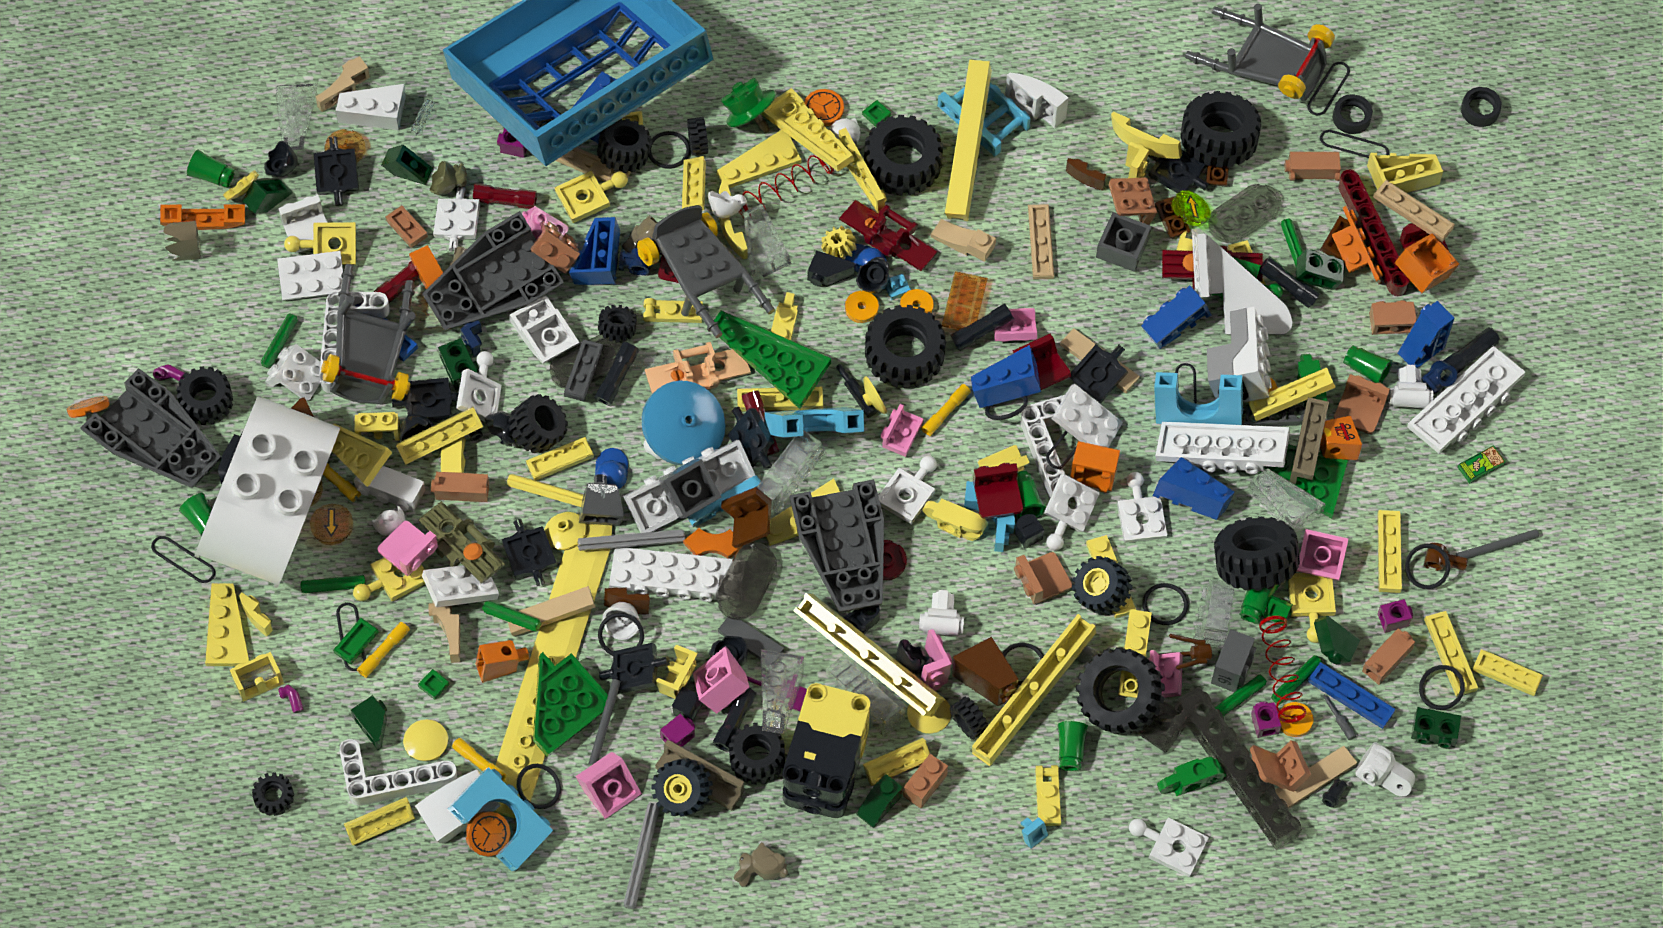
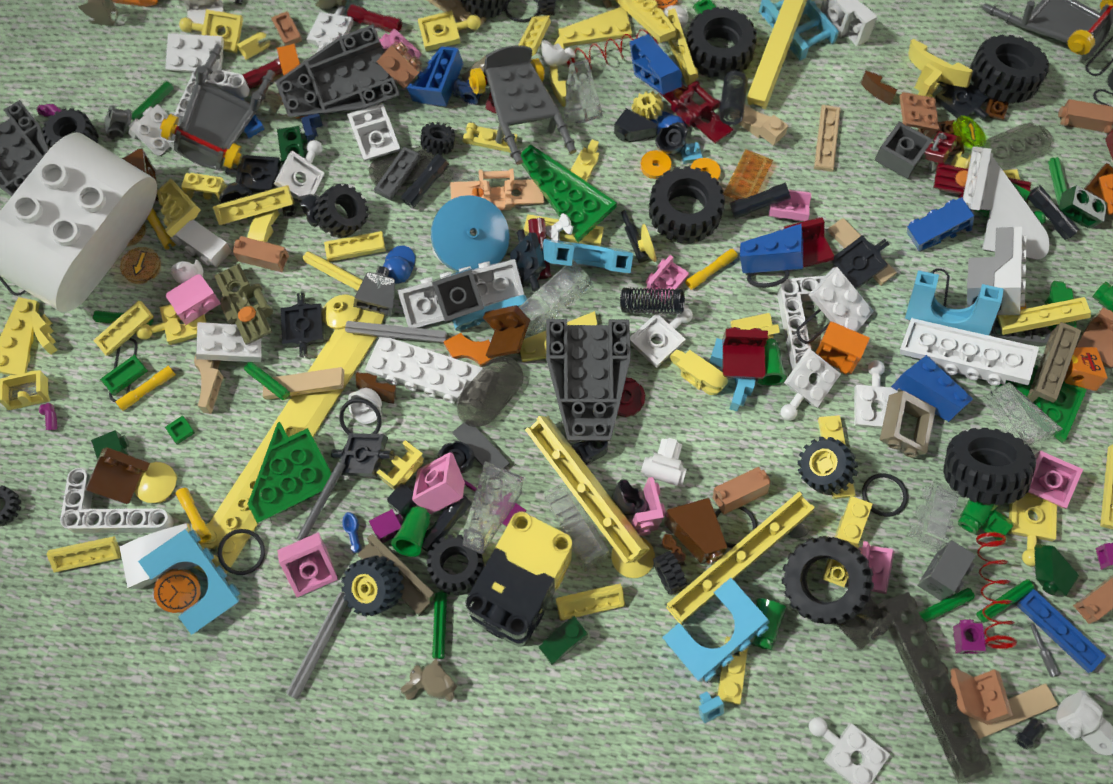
camera: 15 degrees right, 5 degrees up
orange torso [475,640,529,683] -> none
nougat brick [903,754,948,808] -> none
nougat bracket [1014,552,1072,605] -> none
black piece [1015,514,1044,549] -> none
green piece [1157,757,1226,796] -> none
reddish brown plant [1158,634,1212,670] -> none
light orange piece [1280,702,1313,737] -> none
none -> reddish brown bracket [86,447,150,504]
none -> light yellow plate [93,301,154,356]
none -> dark grey piece [104,105,132,140]
none -> light yellow piece [237,32,270,60]
none -> blue piece [342,512,362,553]
none -> green plant [391,506,431,557]
none -> green axle [432,592,447,660]
none -> white piece [546,213,573,241]
none -> black piece [620,287,685,314]
none -> blue wedge [629,34,682,95]
none -> reddish brown piece [662,534,686,565]
none -> medium azure arch [662,578,770,683]
none -> nougat brick [712,466,770,515]
none -> black piece [719,71,748,125]
none -> dark tan window [880,390,936,458]
none -> dark red piece [925,131,958,171]

